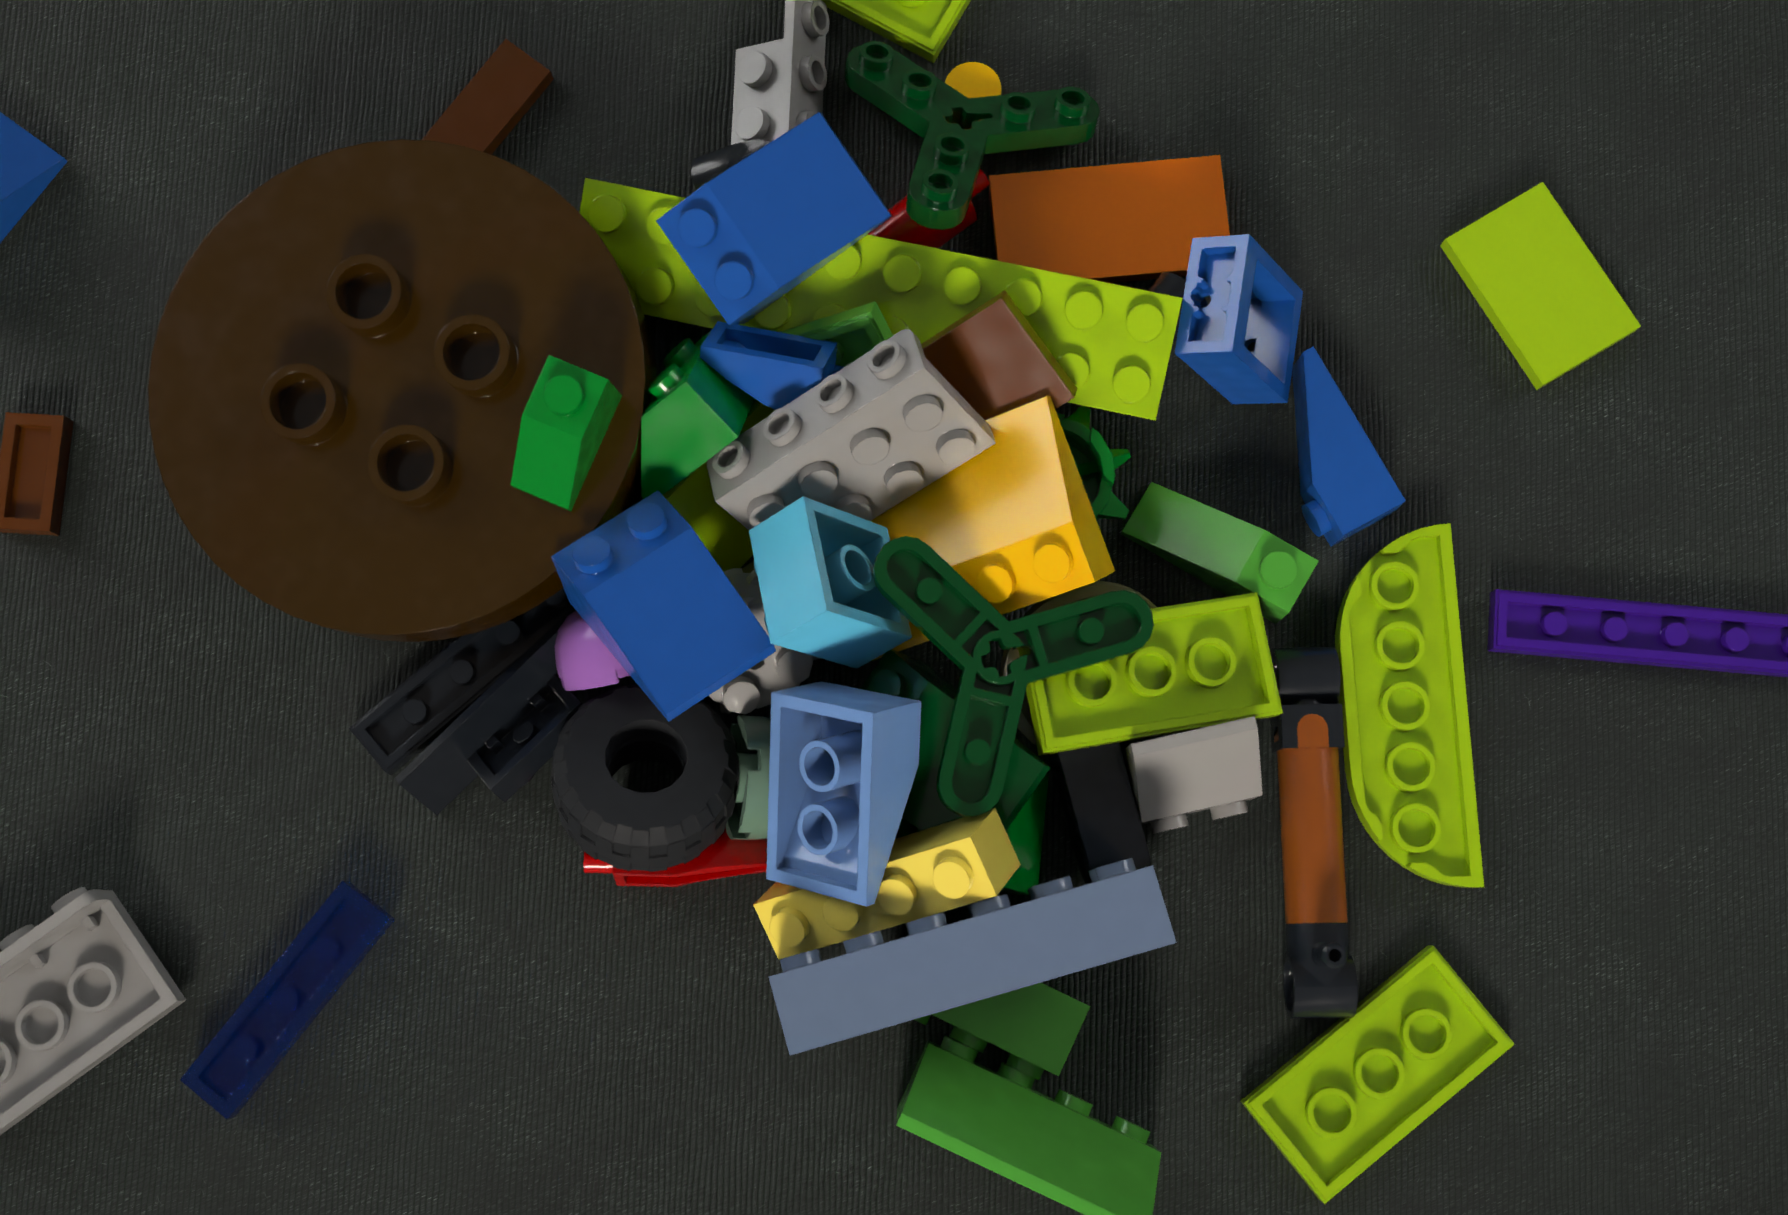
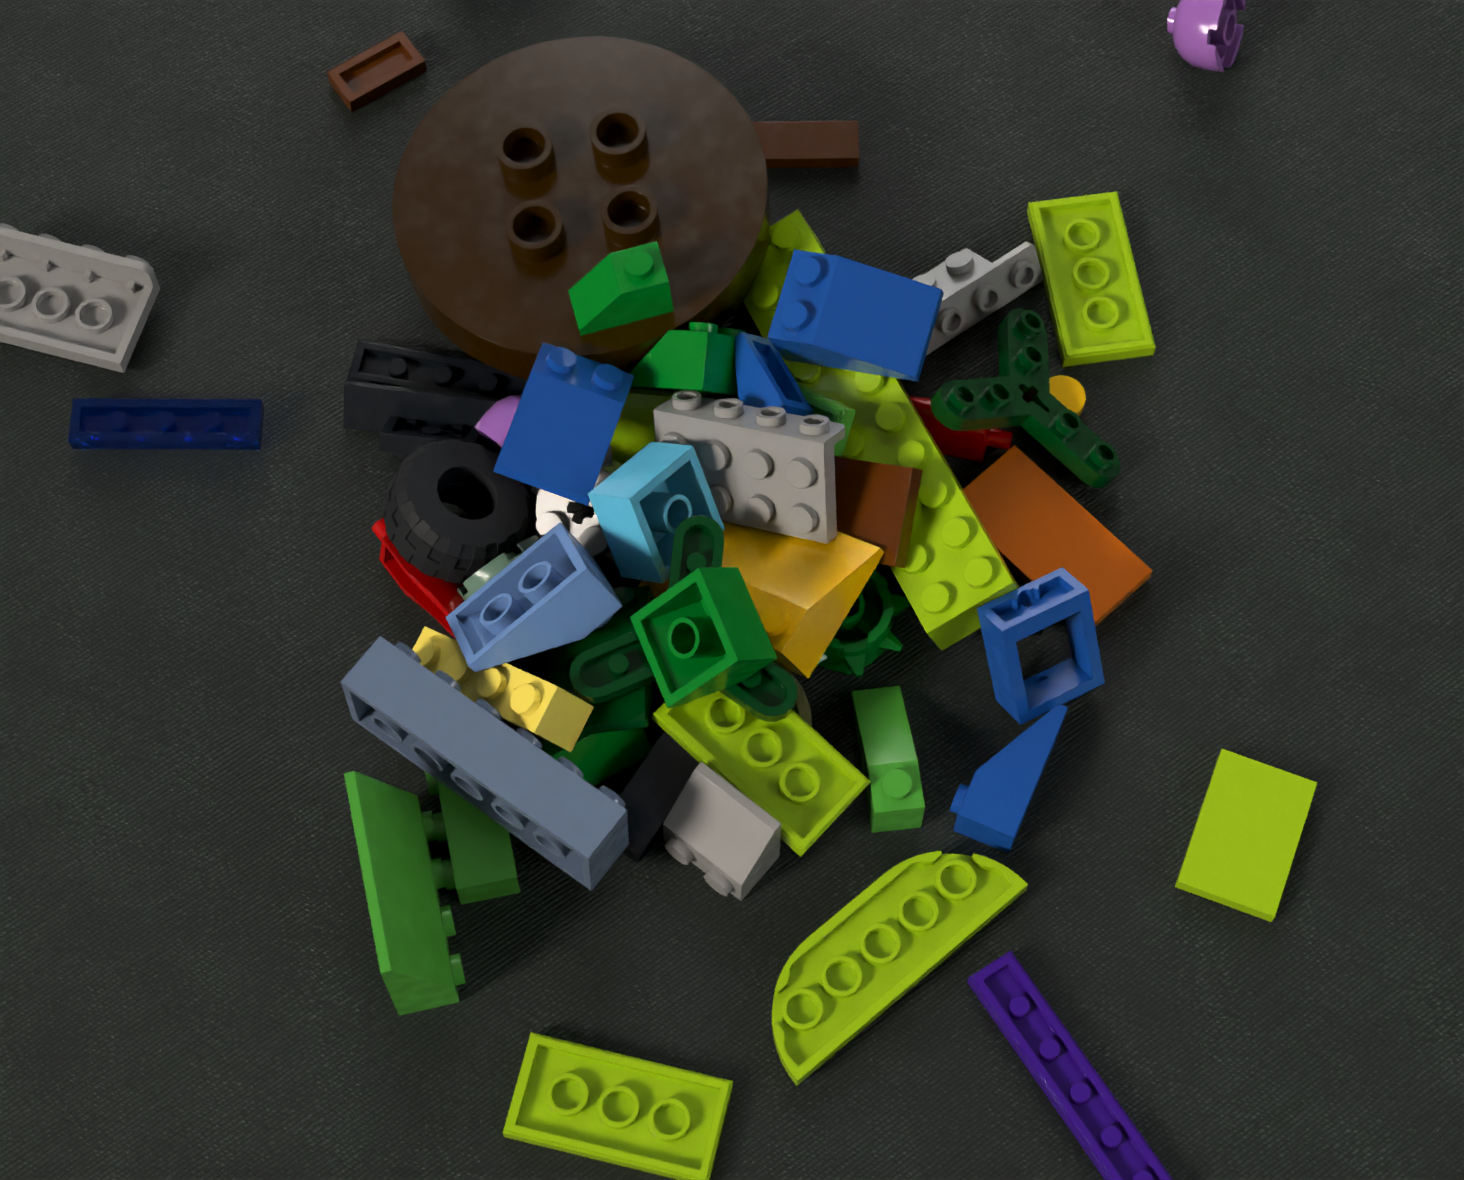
camera: 50 degrees right, 15 degrees down
piece [1270,647,1358,1019] -> none
none -> green slope [630,567,777,708]

